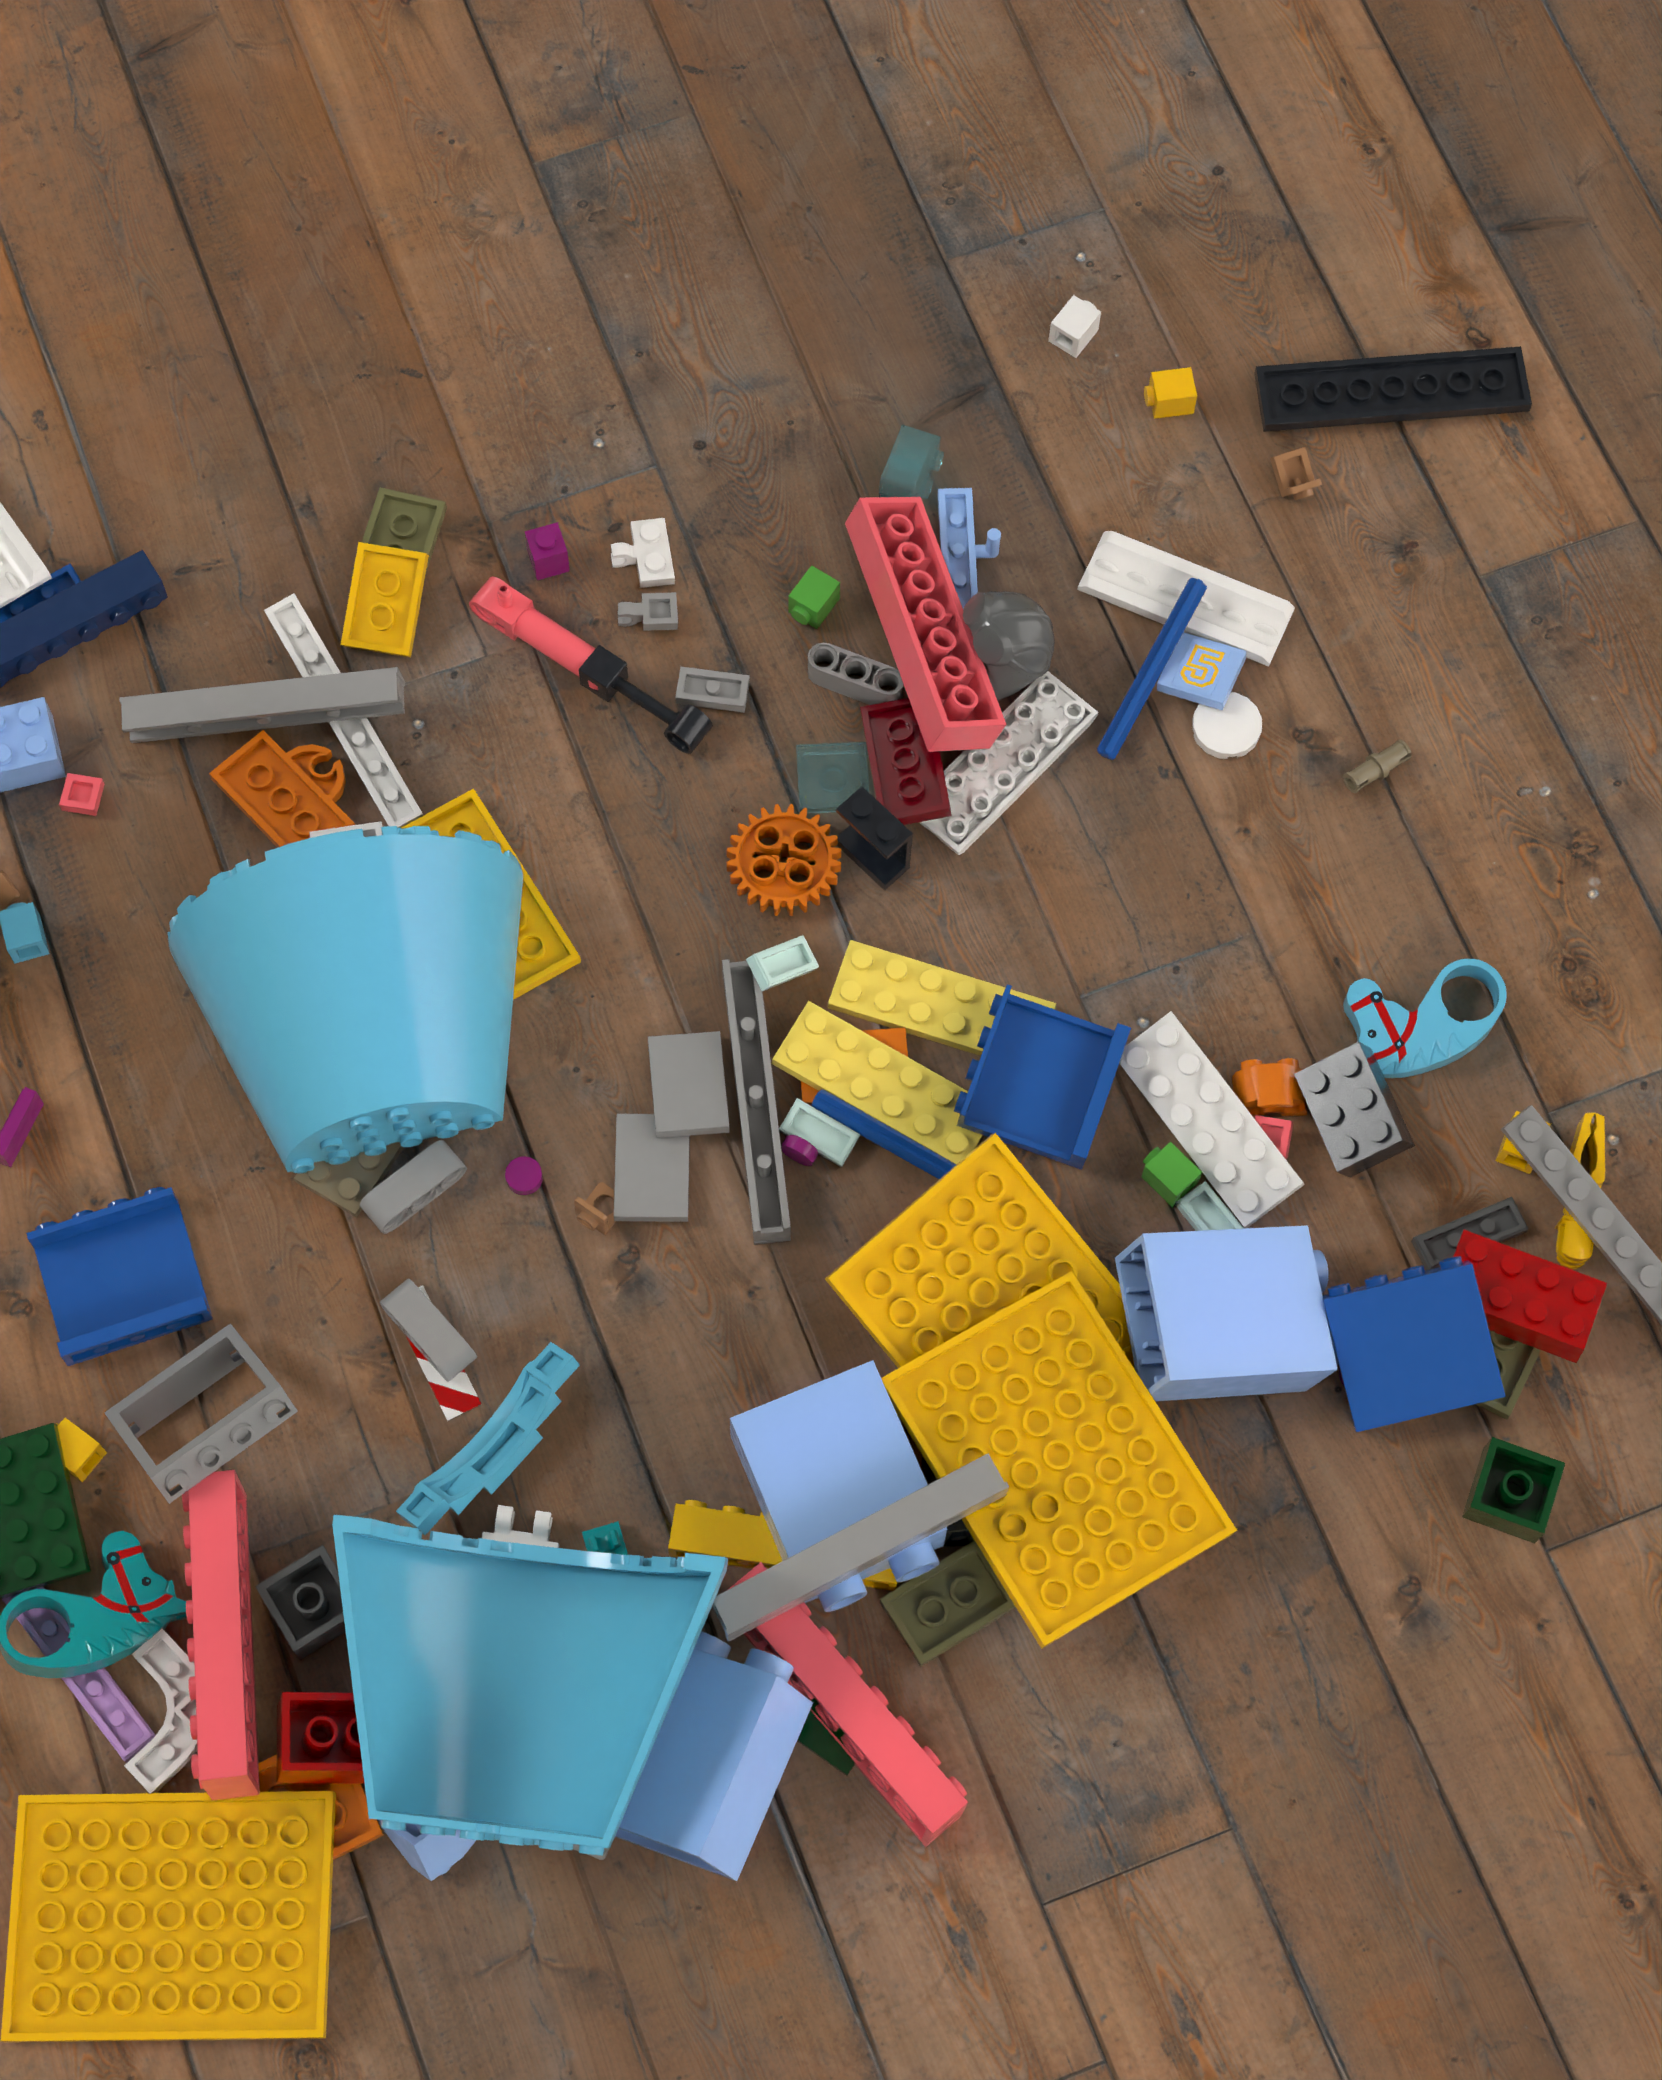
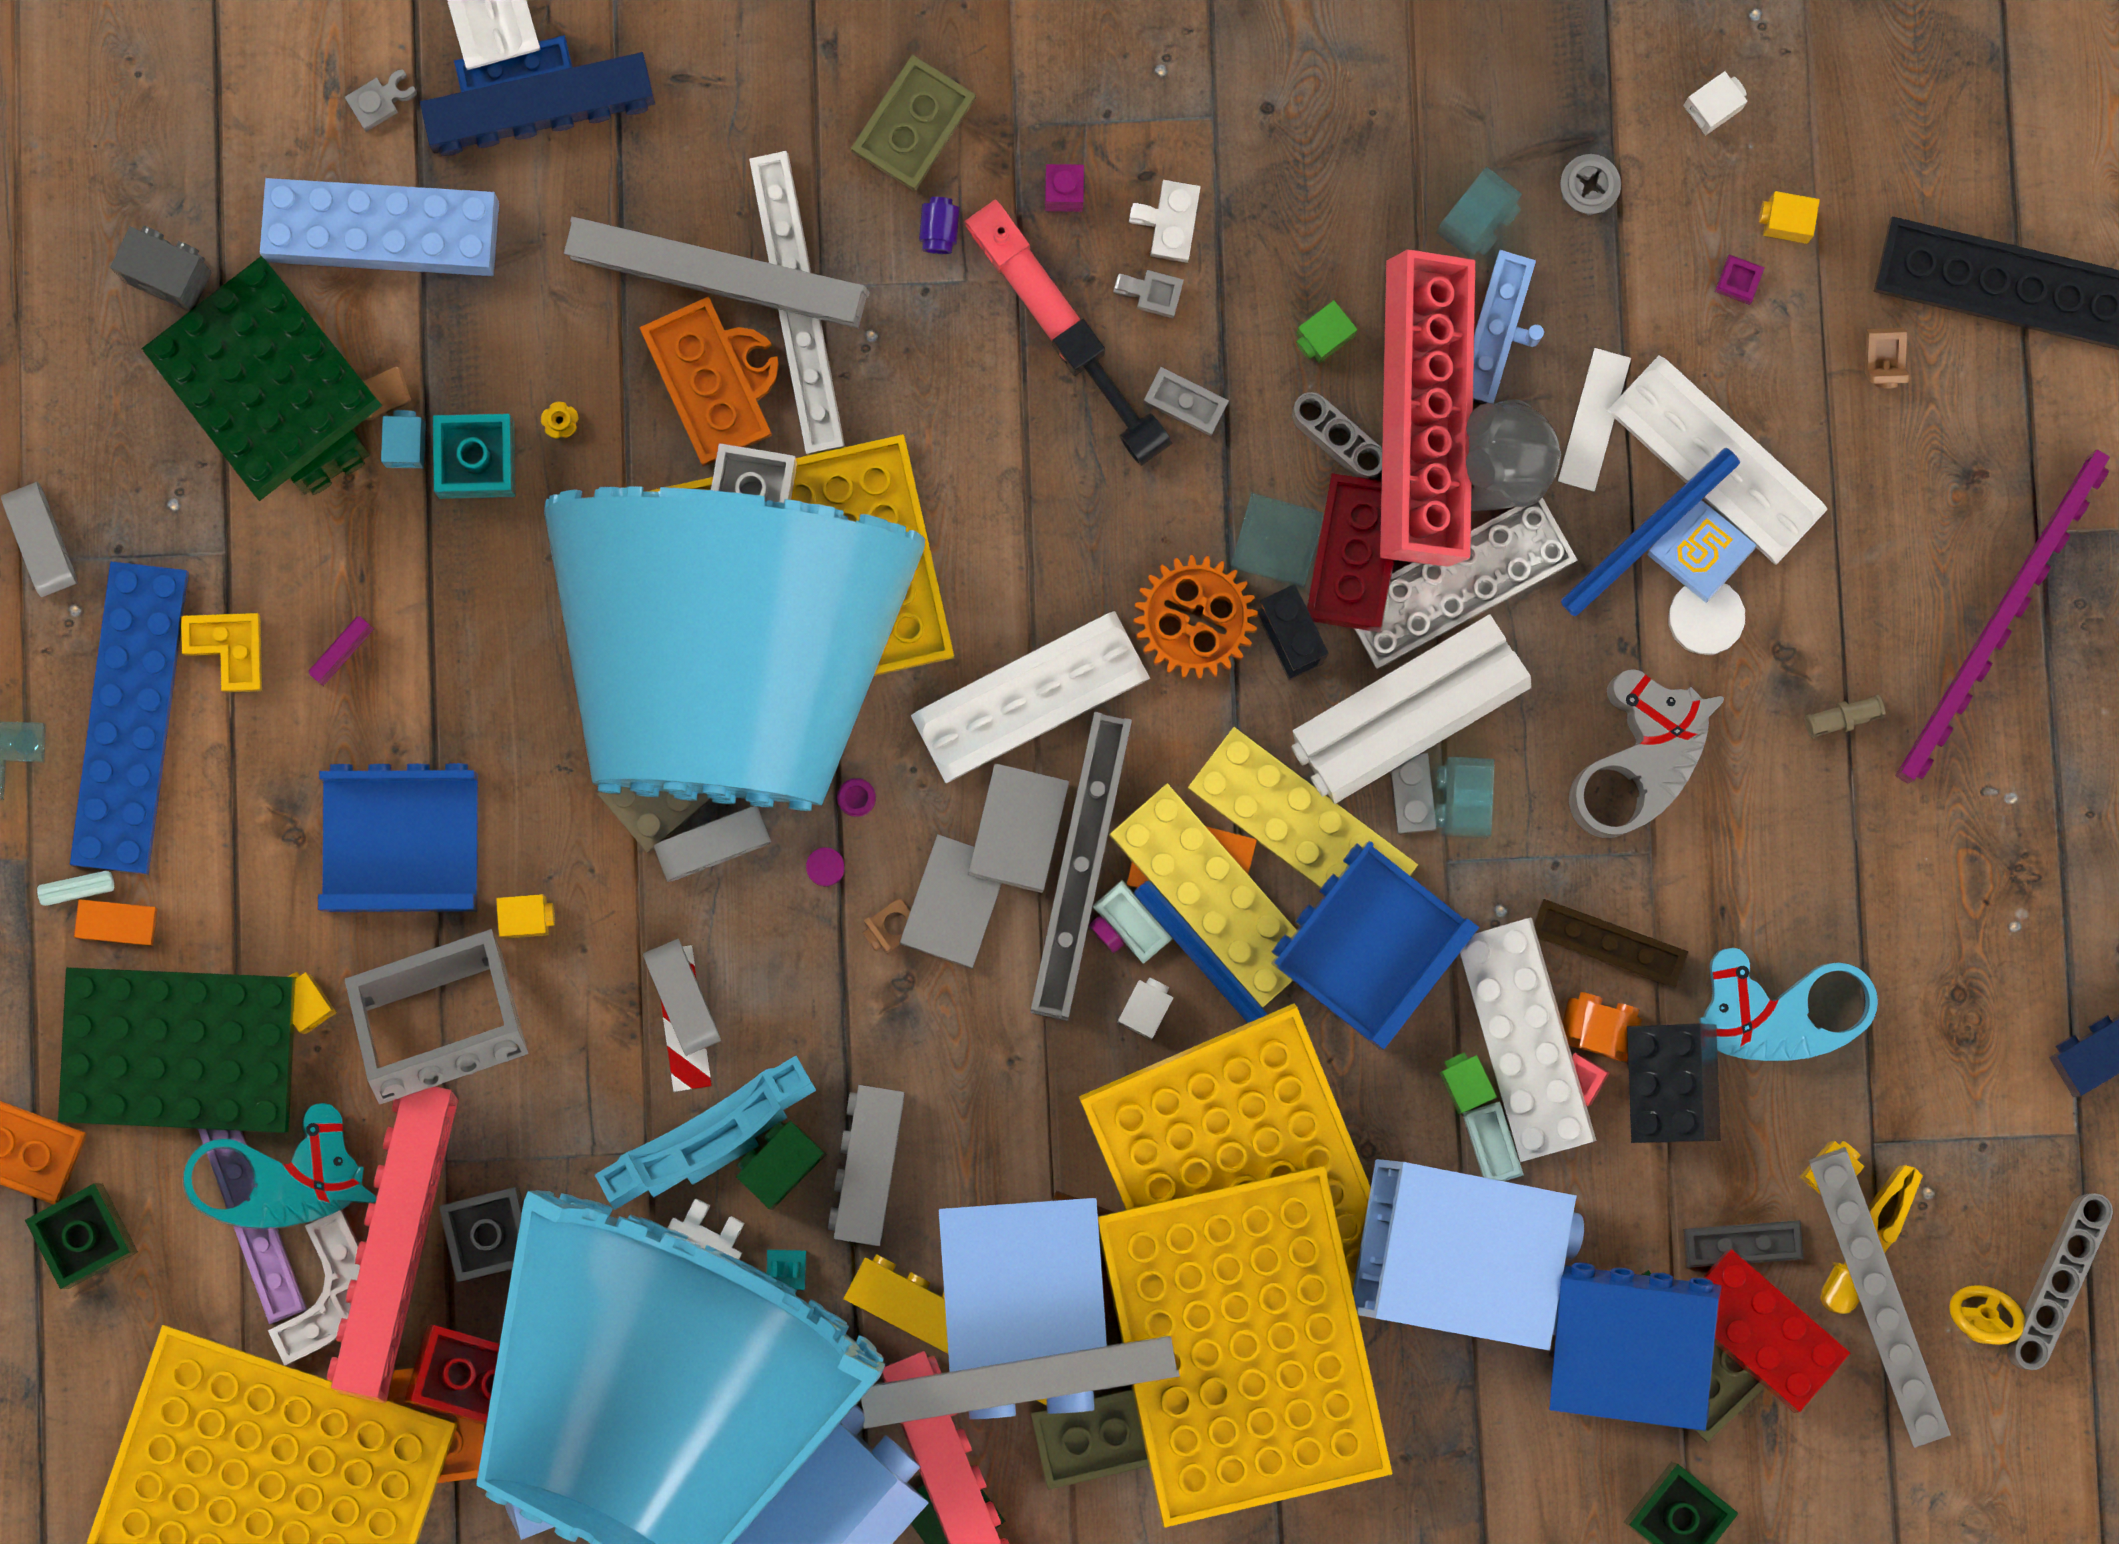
camera: 15 degrees right, 15 degrees up
coral plate [59,773,105,816] -> none
yellow plate [340,542,429,658] -> none
light aqua tile [746,935,819,991] -> none
none -> teal brick [433,414,516,499]
none -> yellow brick [496,894,555,939]
none -> yellow plate [541,401,579,439]
none -> dark green brick [736,1120,827,1210]
none -> light grey brick [828,1085,905,1246]
none -> magenta tile [837,778,876,817]
none -> white plate [911,611,1150,783]
none -> dark purple brick [919,197,960,254]
none -> white brick [1117,978,1173,1040]
none -> white brick [1291,614,1531,804]
none -> light grey plate [1390,753,1436,834]
none -> clear light blue brick [1435,757,1495,839]
none -> dark brown plate [1533,899,1689,988]
none -> white sticker [1558,348,1631,492]
none -> light grey gear [1560,154,1621,216]
none -> light grey animal [1569,669,1724,838]
none -> magenta tile [1714,254,1765,305]
none -> magenta plate [1895,449,2110,784]

